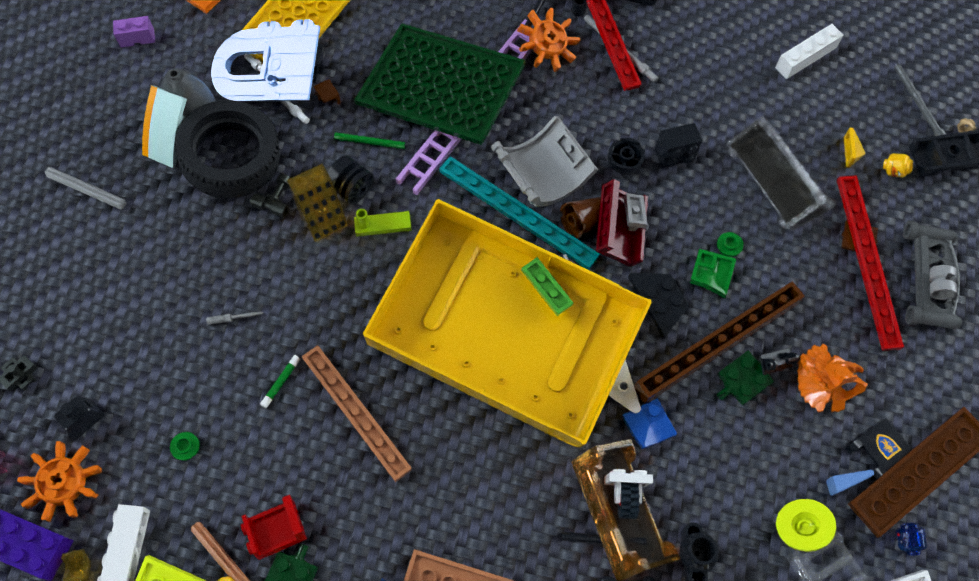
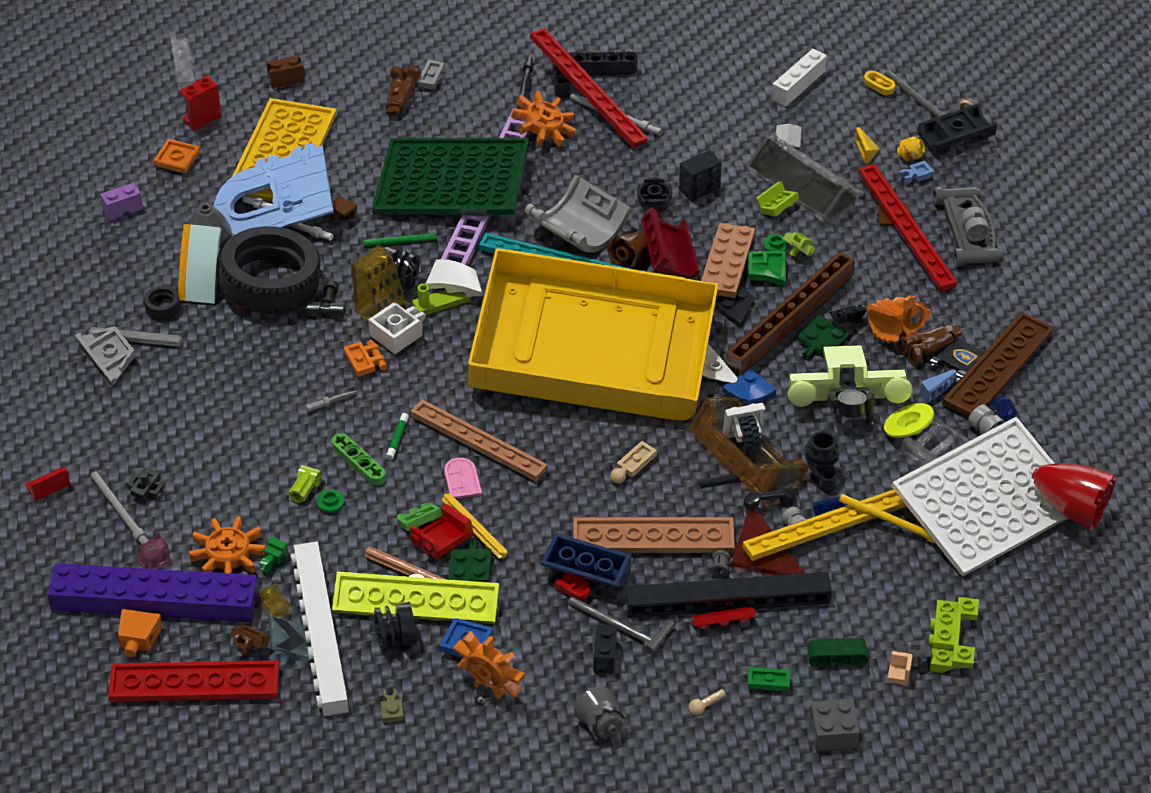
camera: 15 degrees left, 20 degrees down
black torso [54,396,105,442] -> none
bright green plate [521,257,574,316] -> none
light grey hinge [624,193,647,232] -> none
none -> light grey wing [75,326,136,385]
none -> black tyre [144,286,180,320]
none -> green piece [259,537,289,573]
none -> lime piece [288,465,322,503]
none -> bright green beam [332,433,386,486]
none -> orange plate [343,340,387,377]
none -> white hinge [368,303,426,354]
none -> bright green plate [397,503,442,531]
none -> white slope [426,259,483,297]
none -> yellow axle [442,494,508,559]
none -> bright pink window [444,458,482,499]
none -> tan plate [610,441,657,484]
none -> nougat plate [701,223,755,298]
none -> lime bracket [756,181,799,217]
none -> white panel [775,124,801,148]
none -> lime piece [783,232,815,257]
none -> yellowish green piece [788,346,913,425]
none -> yellow plate [864,71,895,95]
none -> reddish brown piece [896,324,963,367]
none -> medium blue plate [900,161,934,183]
none -> light grey wheel [968,404,1005,435]

